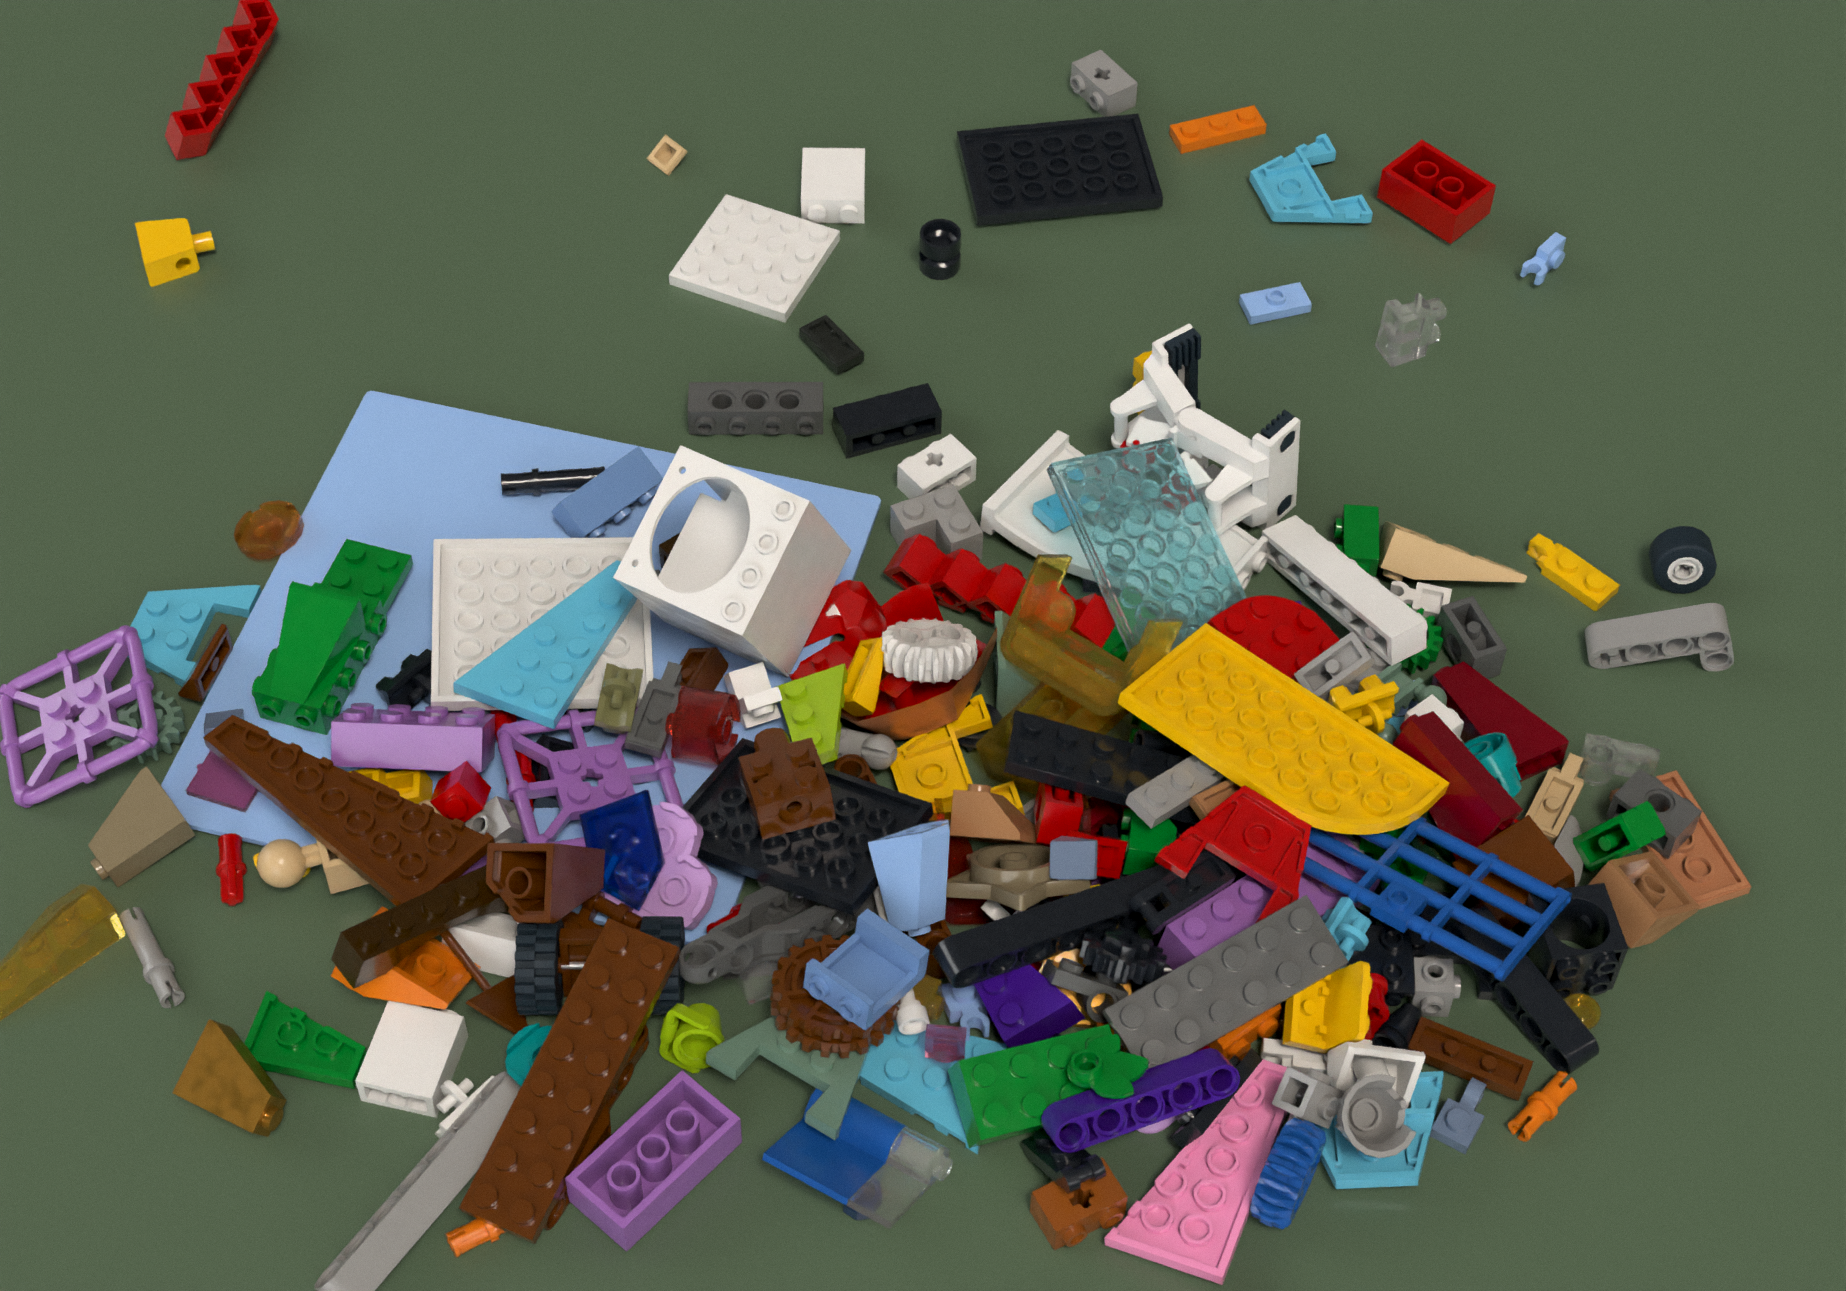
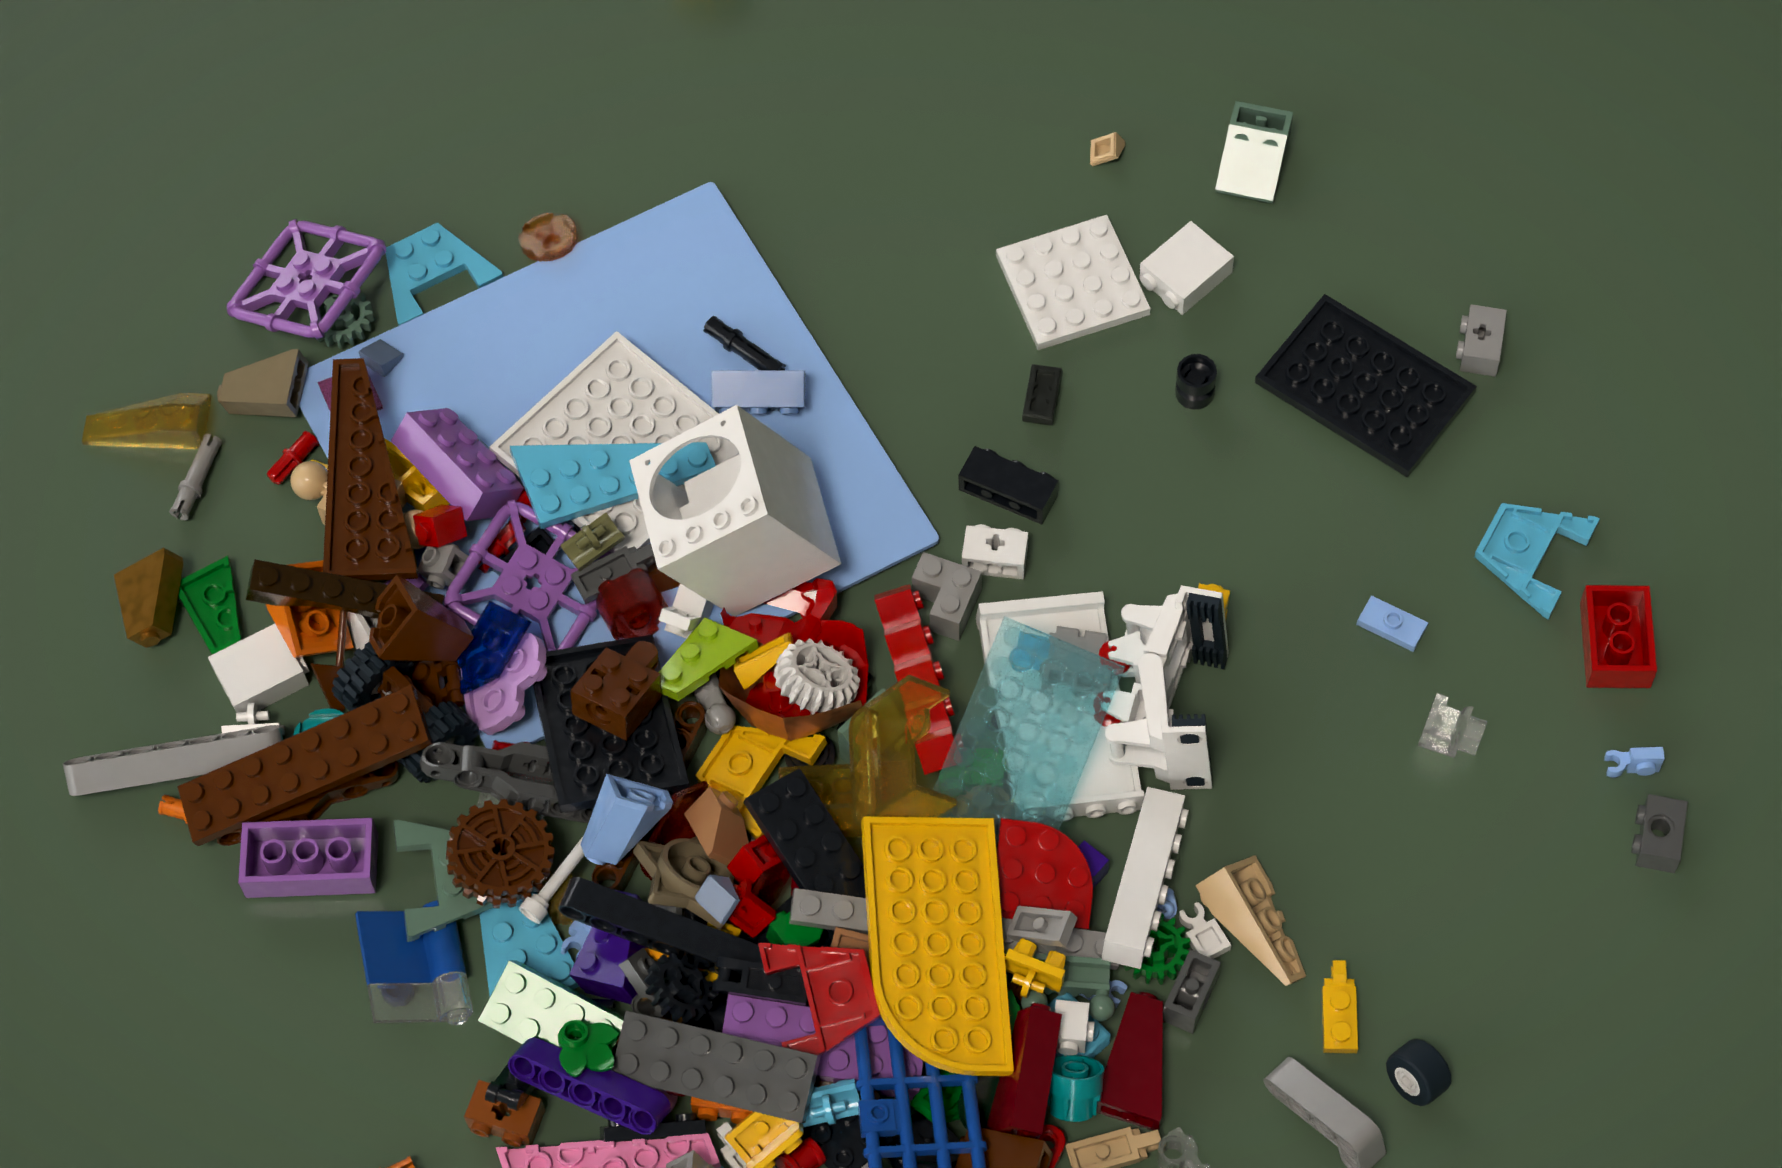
camera: 50 degrees right, 10 degrees up
reddish brown slope [178,624,233,702] -> none
green wedge [252,539,413,735] -> none
black hips [376,649,432,709] -> none
lime piece [660,1003,724,1073] -> none
dark grey brick [687,382,824,435] -> none
medium blue panel [803,909,930,1031] -> none
clear pink plate [925,1024,967,1063] -> none
orange plate [1169,105,1267,154] -> none
green brick [1334,504,1379,577] -> none
none -> slope [1215,101,1293,204]
none -> dark grey brick [1631,794,1688,873]

